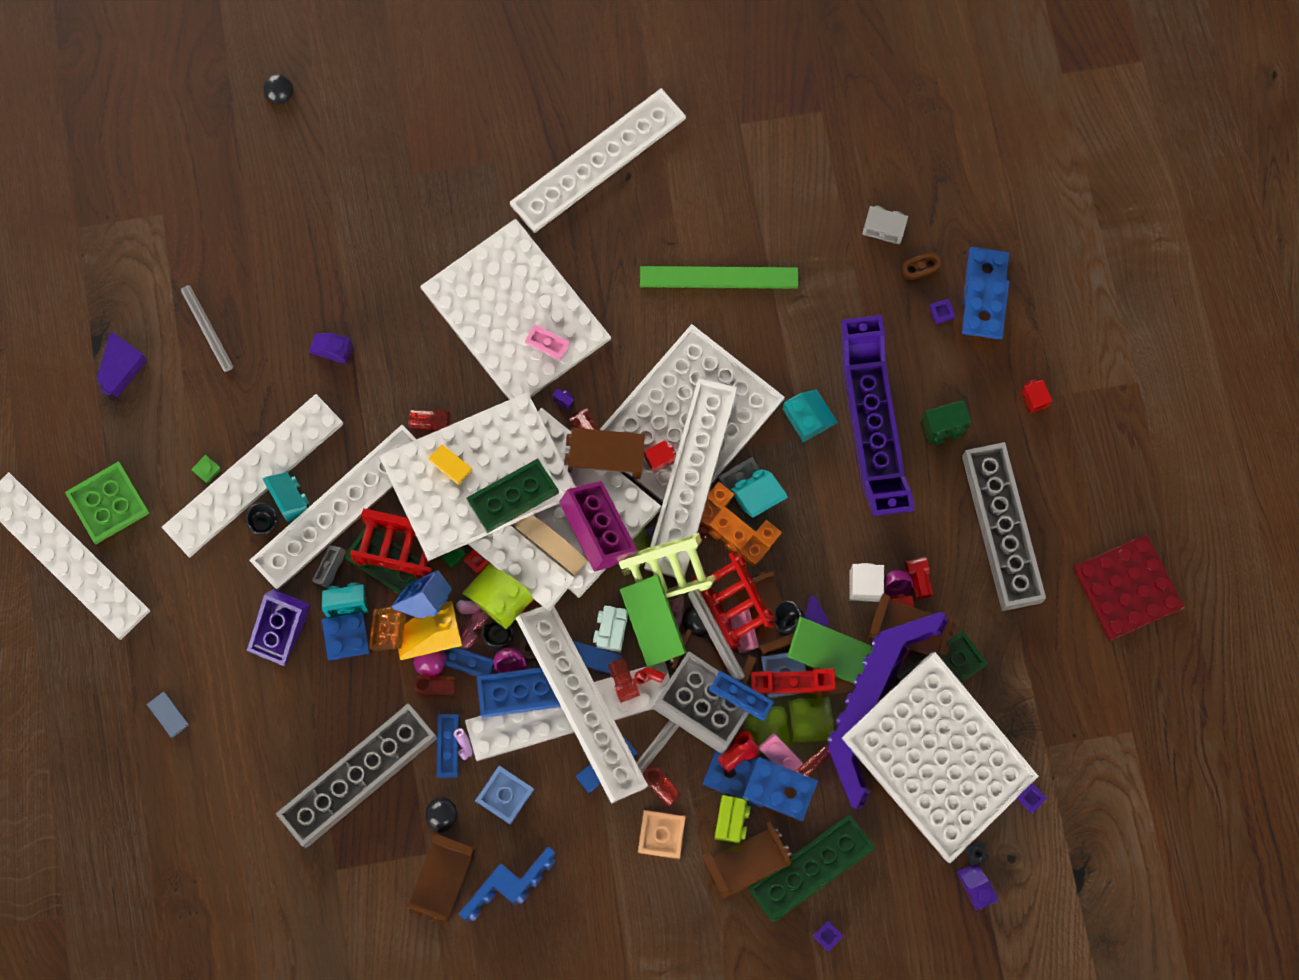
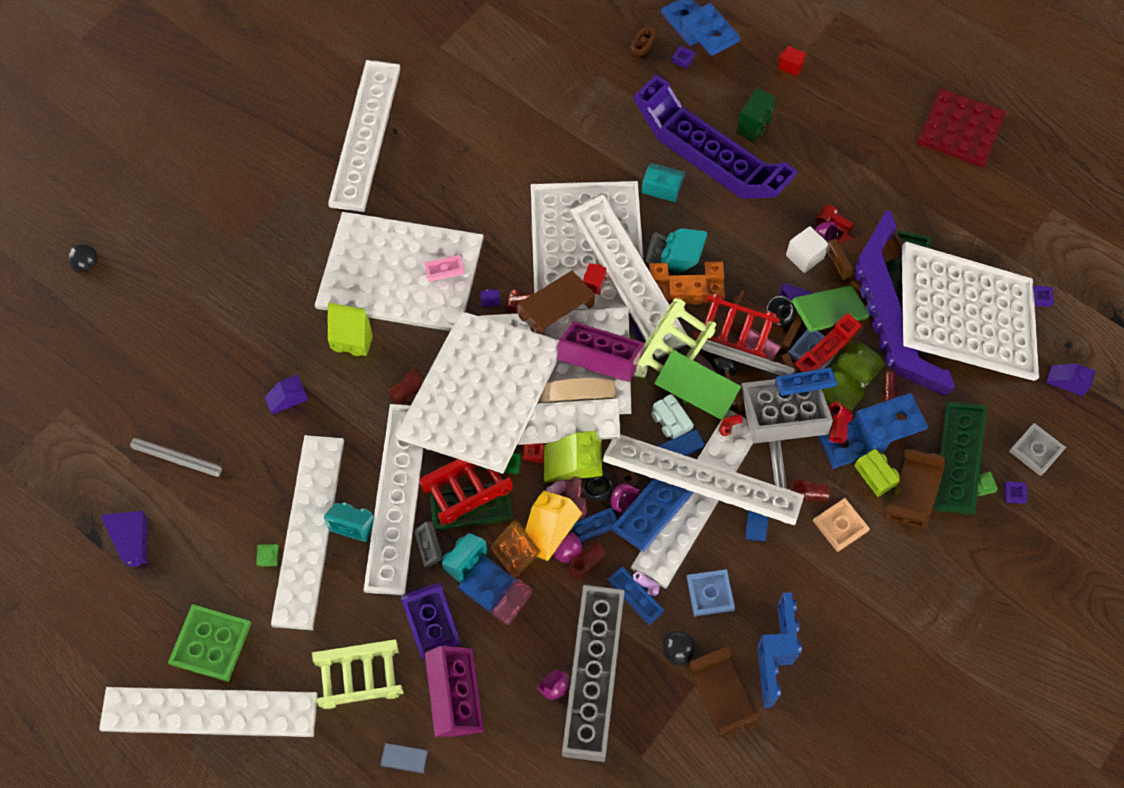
camera: 40 degrees left, 10 degrees down
black hair [246,503,277,536] -> none
blue slope [392,570,452,619] -> none
yellow tile [428,444,473,485] -> none
dark green plate [466,458,559,533] -> none
clear red piece [608,658,640,703] -> none
bright green tile [640,266,798,289] -> none
bright pink plate [759,733,803,771] -> none
light grey brick [862,206,908,244] -> none
light grey brick [962,442,1046,611] -> none
black plate [965,841,989,866] -> none
none -> yellowish green fence [312,640,404,709]
none -> lime slope [328,303,373,356]
none -> magenta slope [425,646,484,737]
none -> clear pink slope [491,578,533,626]
none -> magenta hair [537,669,571,700]
none -> bright green plate [977,472,998,497]
none -> light grey plate [1009,423,1066,476]

